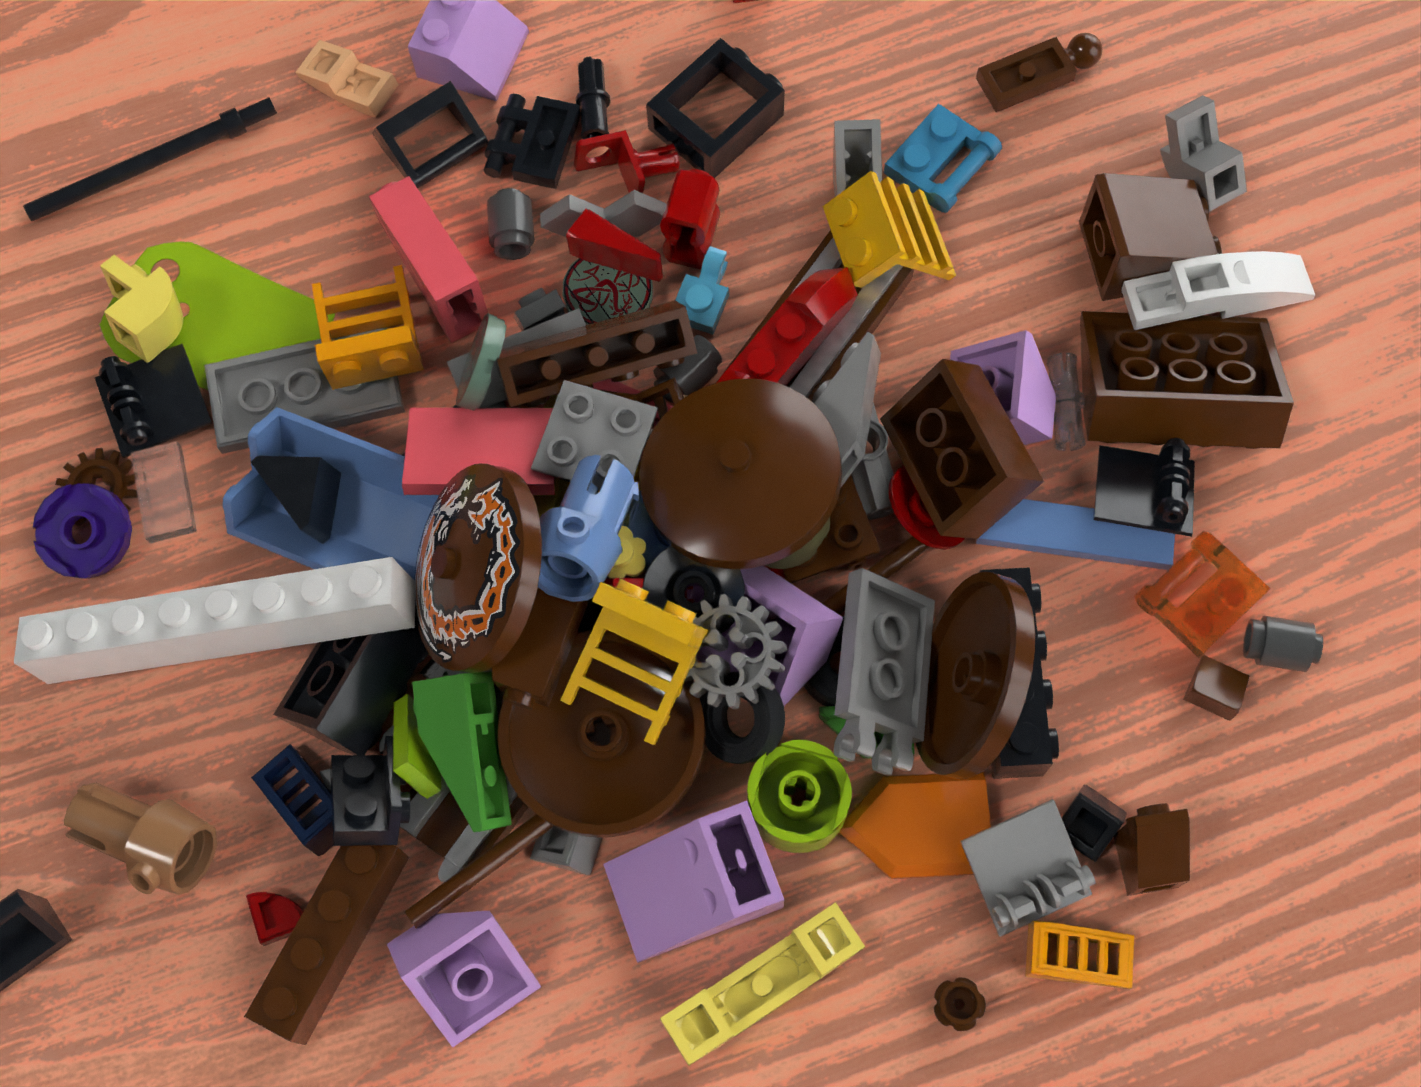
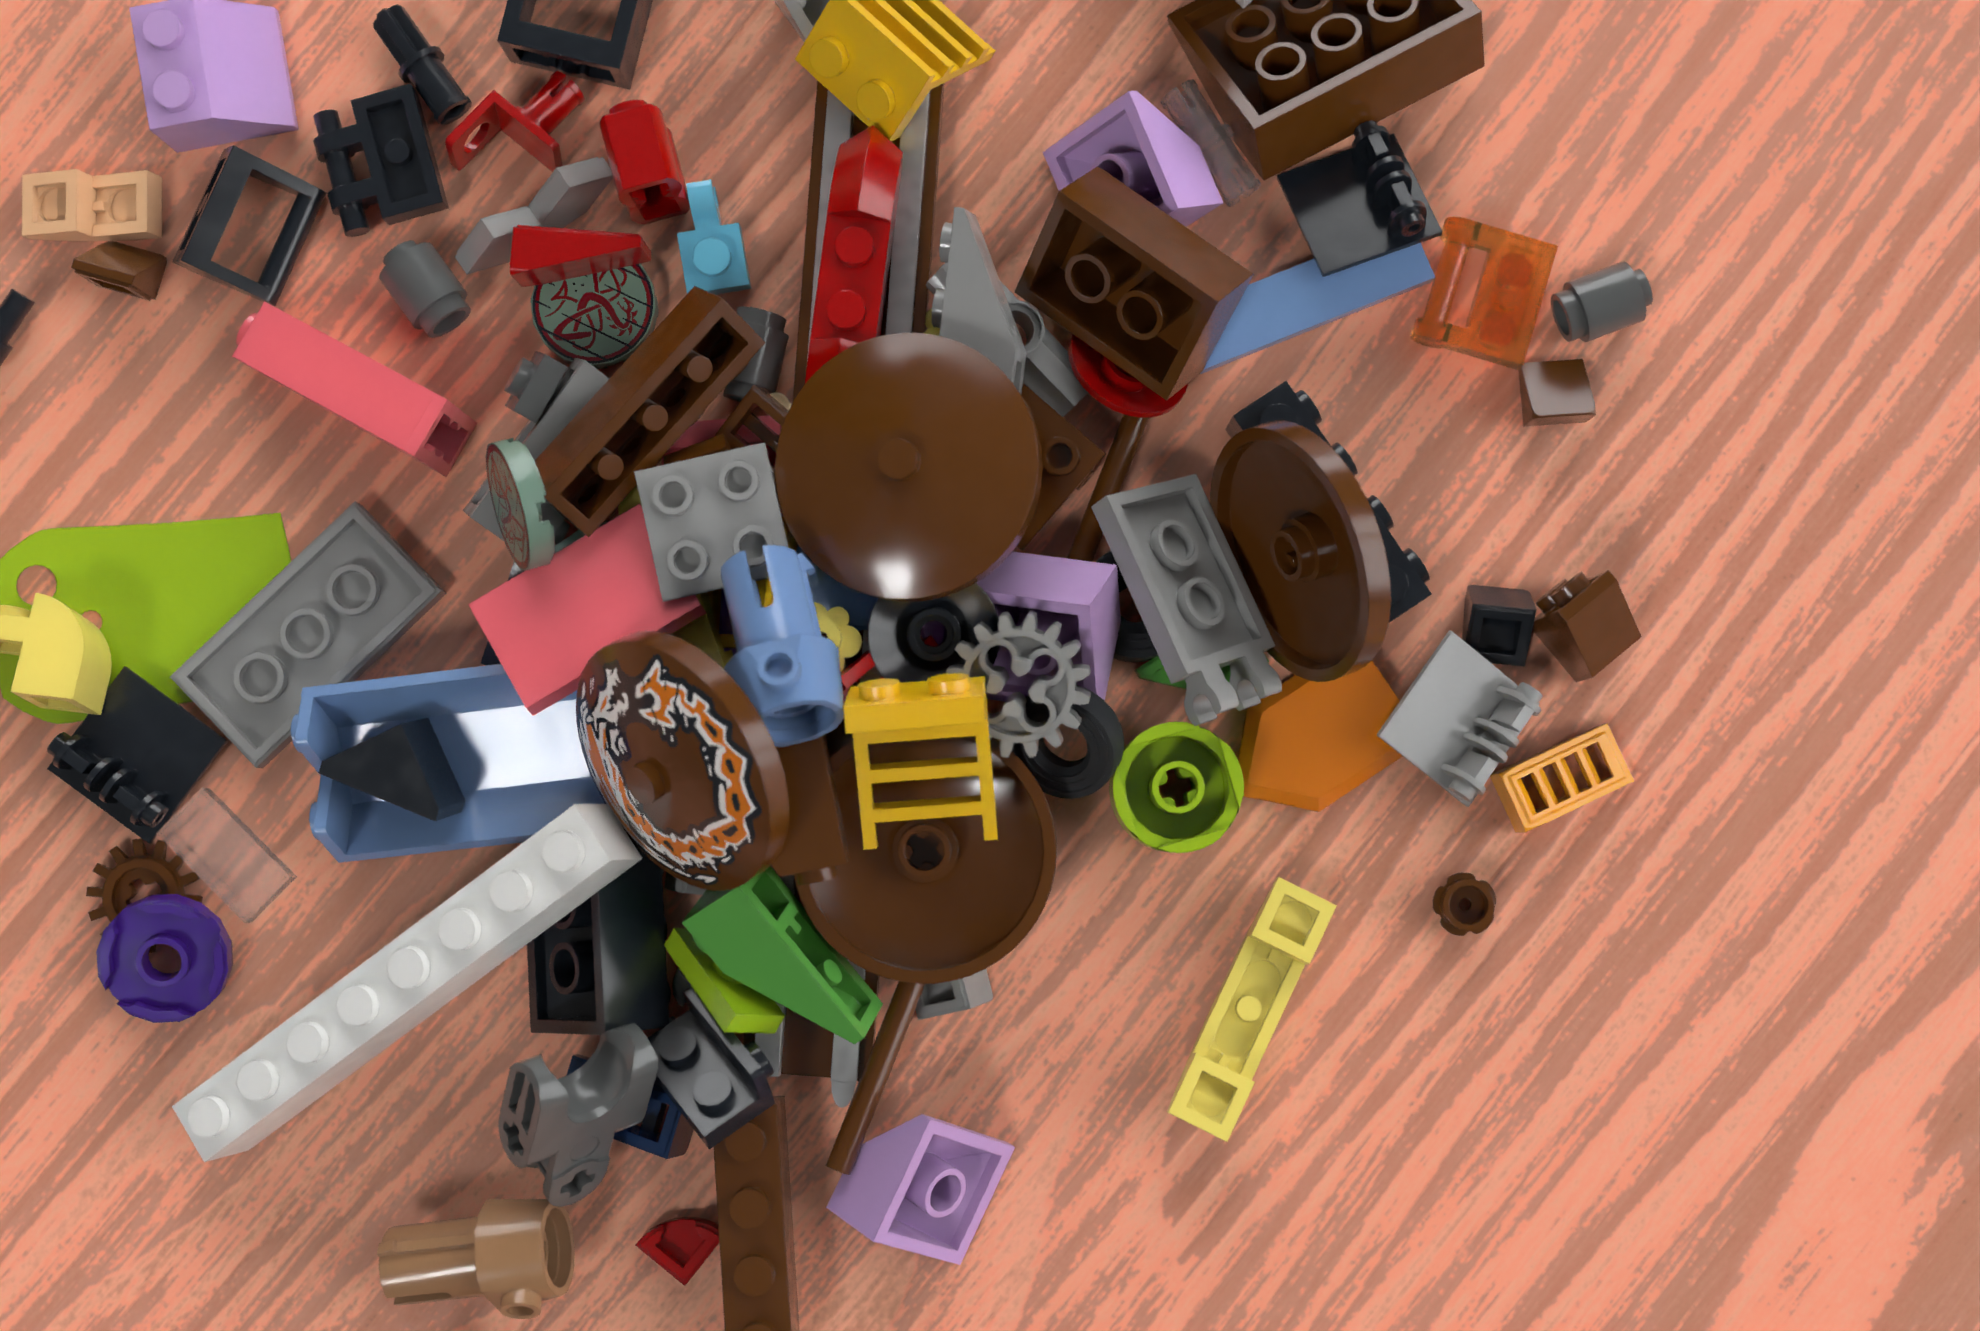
camera: 30 degrees left, 15 degrees up
light orange plate [311,265,424,390] -> none
lavender slope [603,801,784,963] -> none
none -> reddish brown slope [71,241,167,301]
none -> dark grey piece [498,1022,658,1207]

